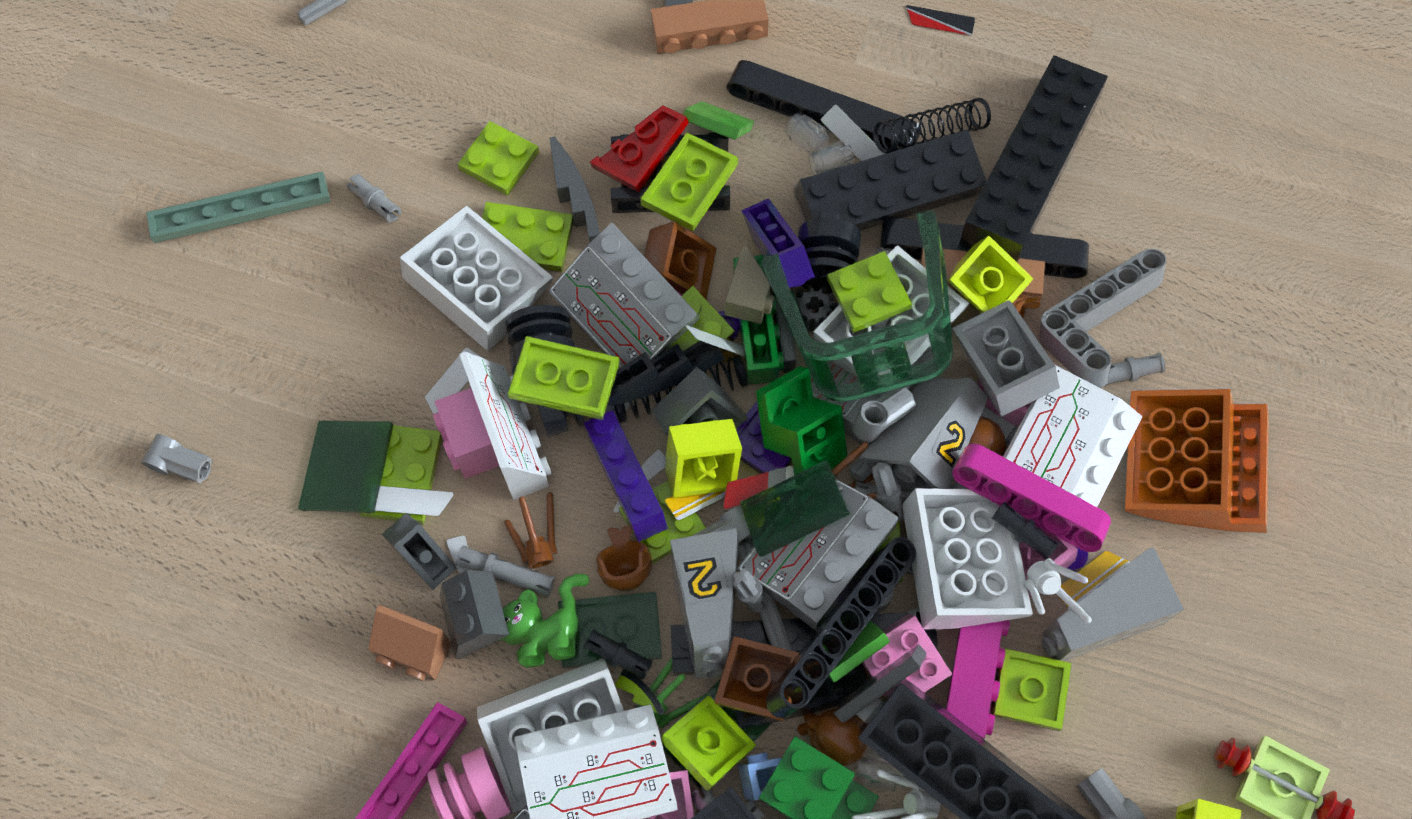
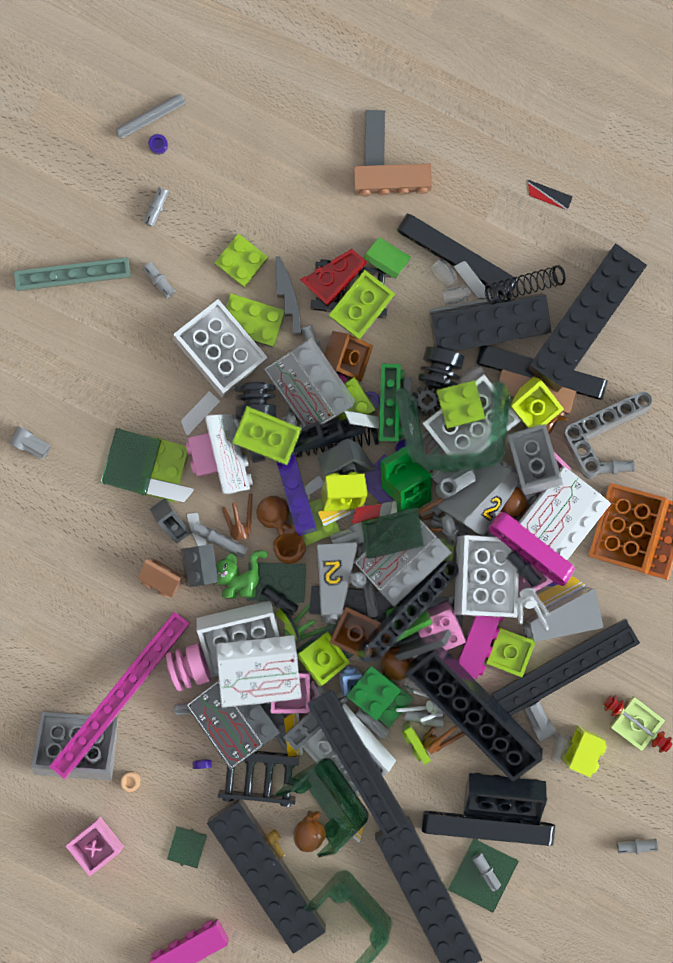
camera: 10 degrees right, 20 degrees up
dark tan slope [725,247,774,324] -> none
dark purple brick [741,198,815,289] -> none
none -> light grey pin [143,187,170,227]
none -> dark purple tile [148,134,168,155]
none -> dark orange hat [256,496,291,536]
none -> black plate [491,618,640,716]

